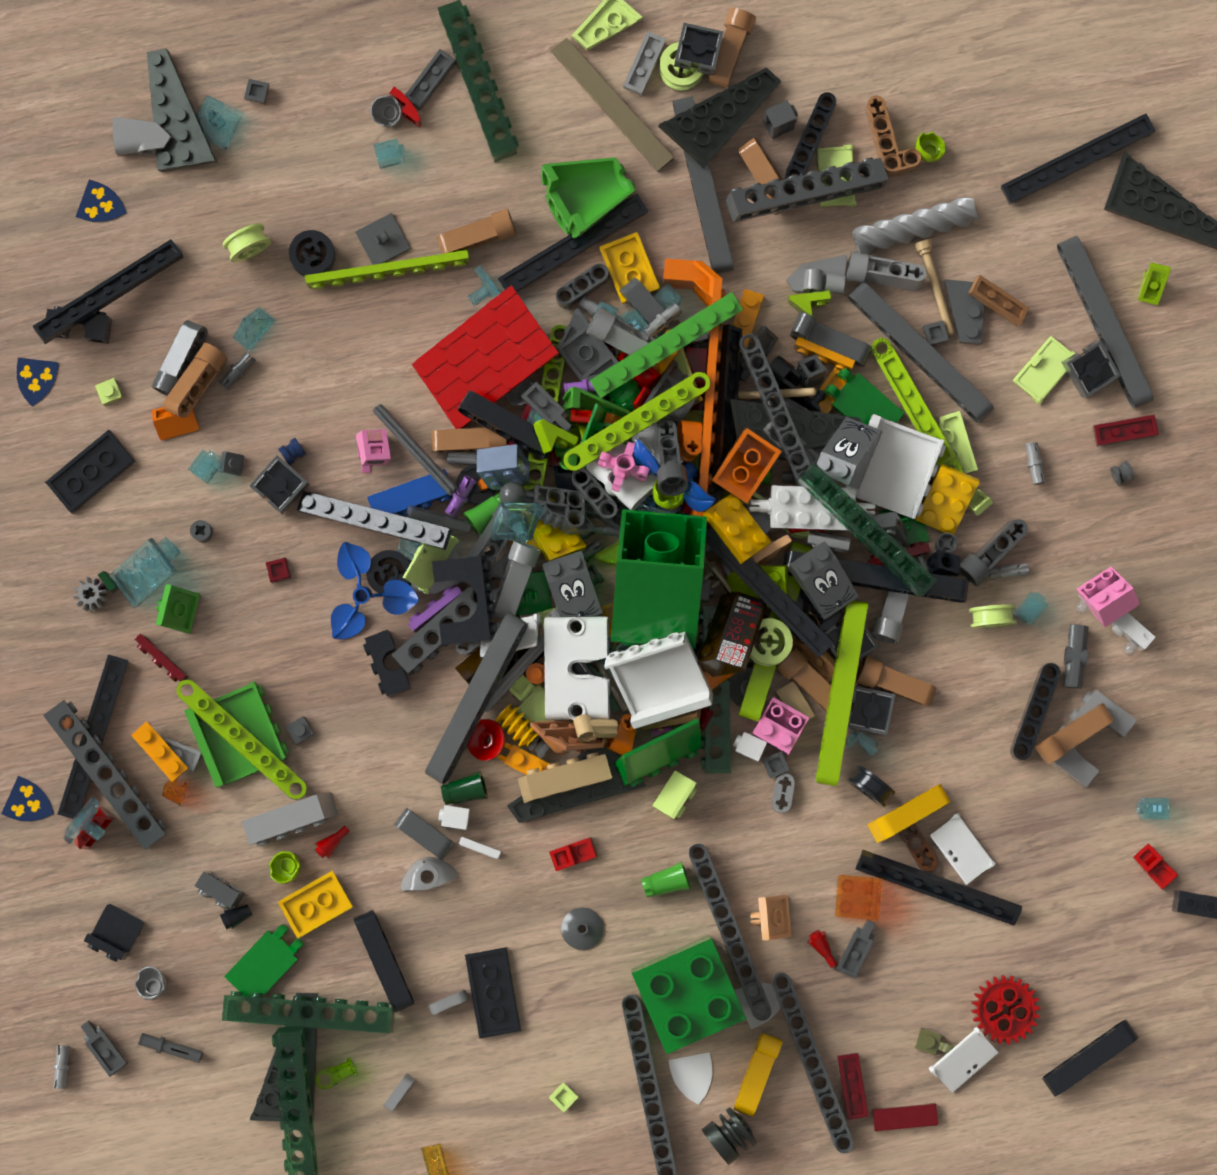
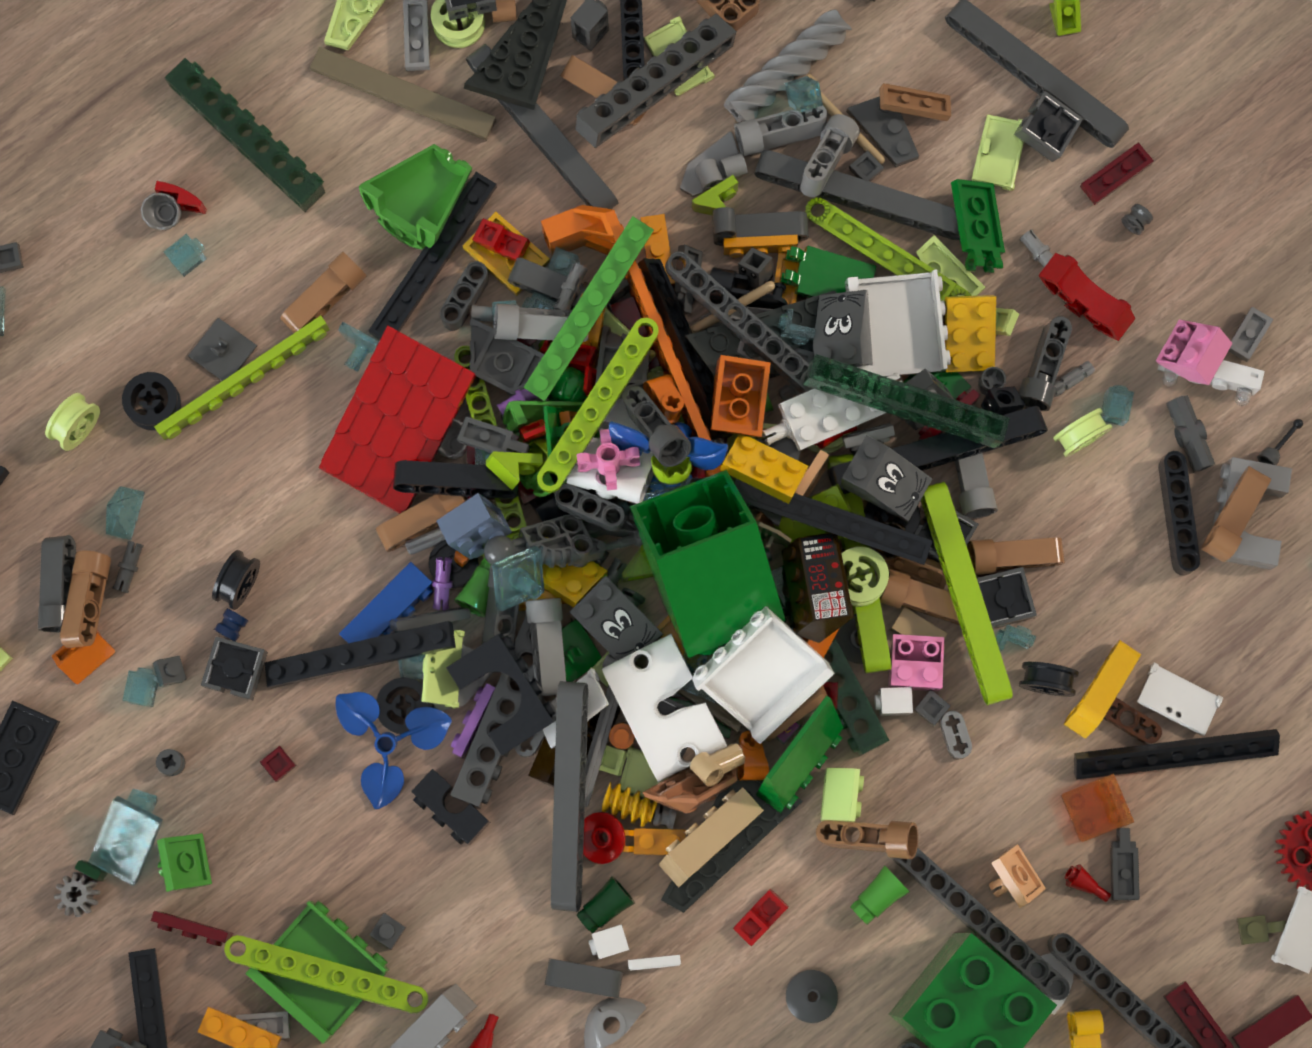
camera: 30 degrees left, 5 degrees down
bright pink piece [356,429,391,473] -> none
dark grey axle [373,404,457,495] -> none
dark grey tile [405,49,456,110] -> none
none -> black wheel [212,550,260,610]
none -> red slope [472,218,530,261]
none -> clear light blue bracket [778,308,816,345]
none -> clear light blue brick [785,76,823,113]
none -> light grey beam [800,114,860,197]
none -> medium nougat beam [816,820,918,859]
none -> green tile [951,179,1005,273]
none -> red brick [1039,253,1136,341]
none -> light grey plate [1229,307,1273,362]
none -> hinge [1257,419,1303,465]

